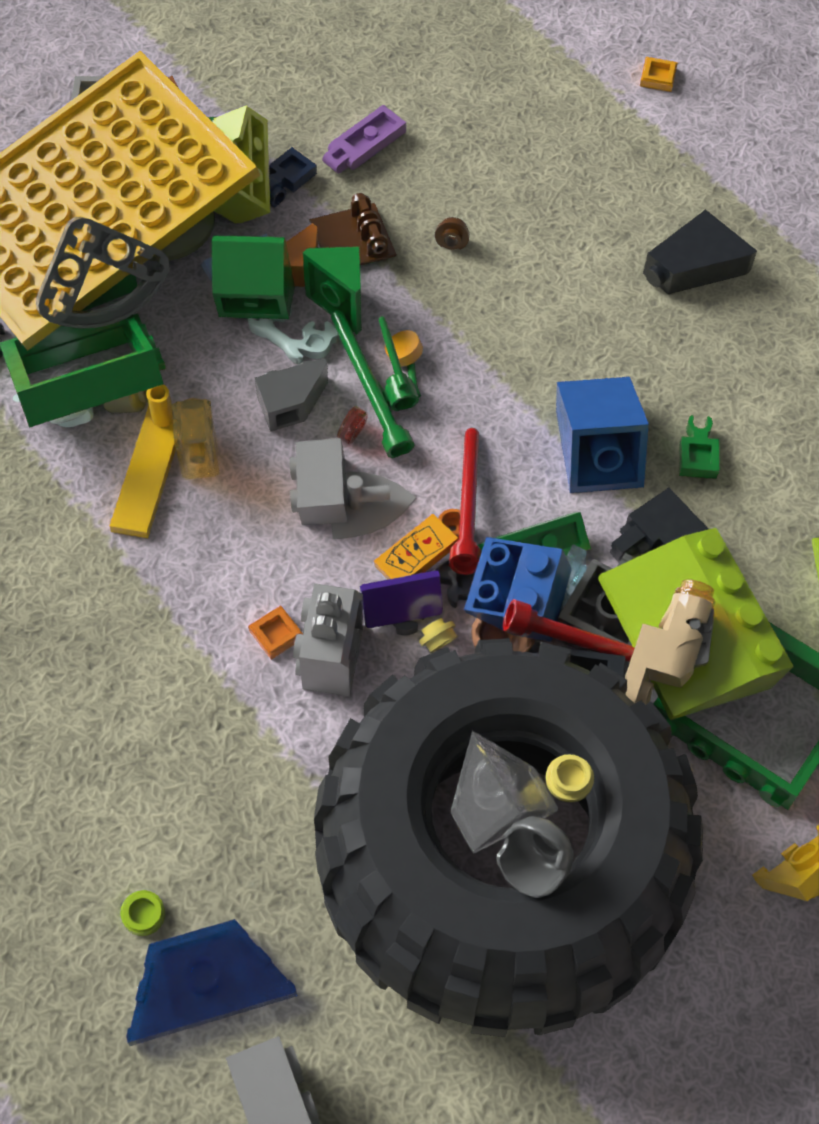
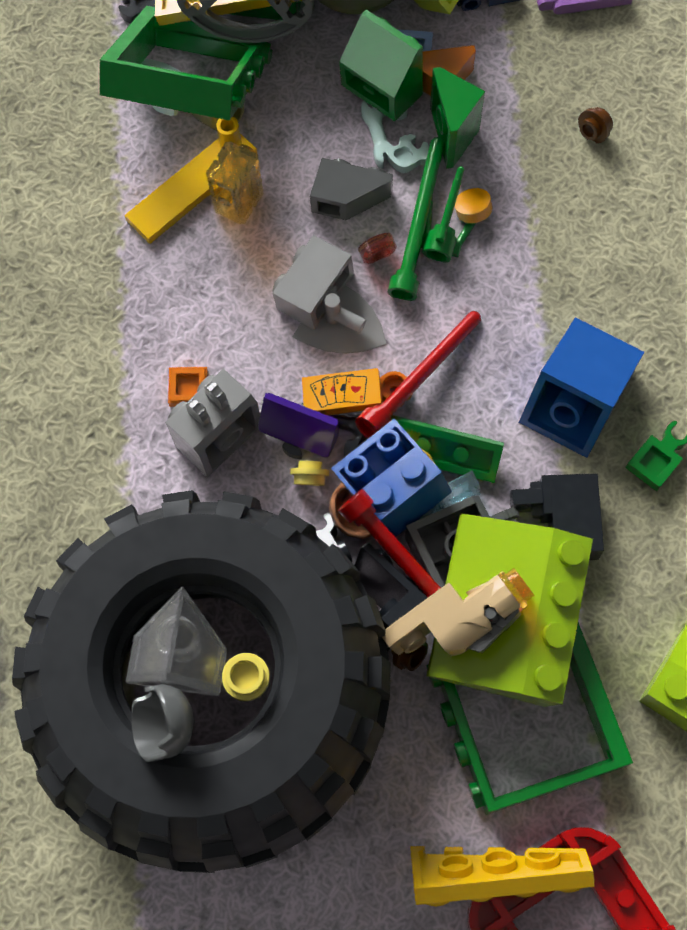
camera: 40 degrees right, 10 degrees up
reddish brown hinge [309,193,397,266] -> none

